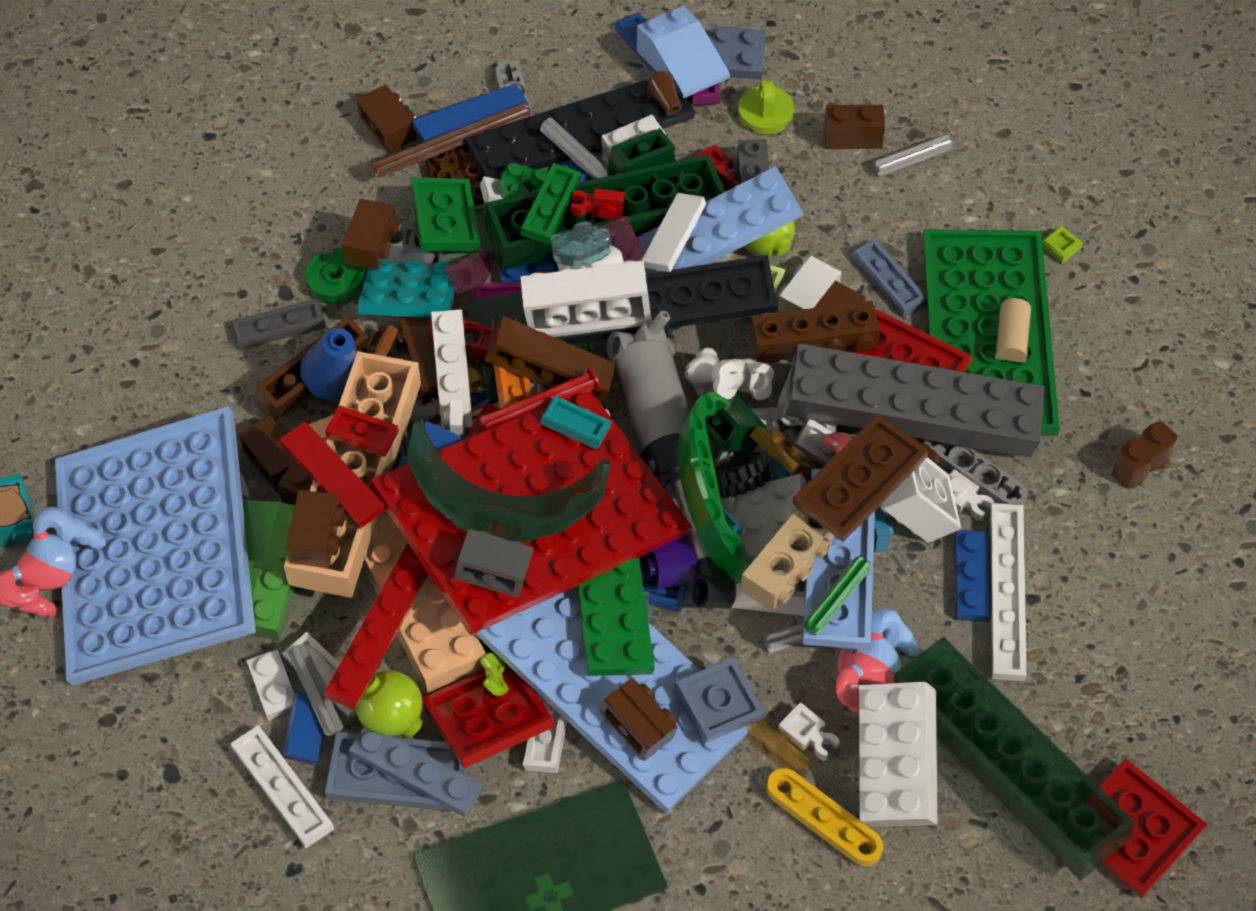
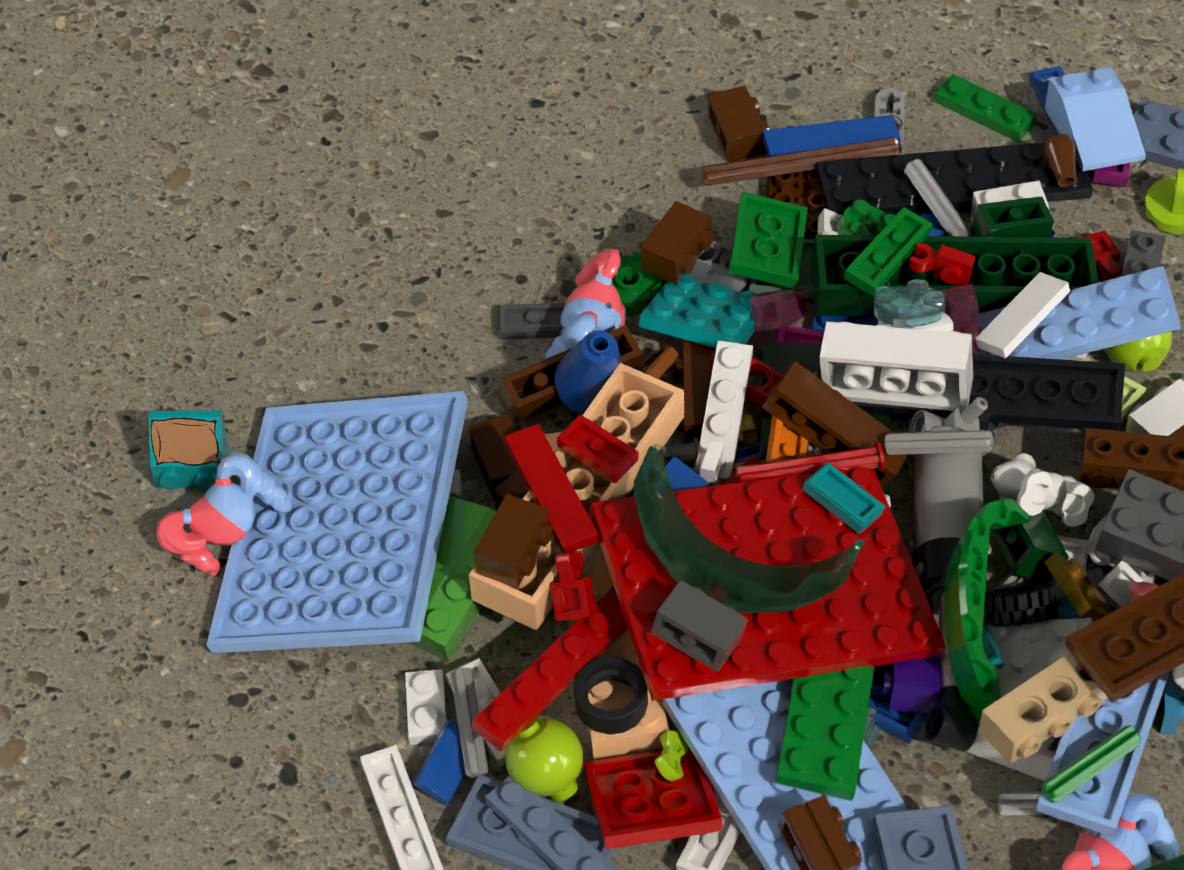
camera: 20 degrees right, 5 degrees down
none -> hair [545,248,627,359]
none -> red plate [550,551,596,621]
none -> black tyre [574,657,648,735]
none -> light grey axle [884,430,994,455]
none -> green plate [934,74,1037,143]

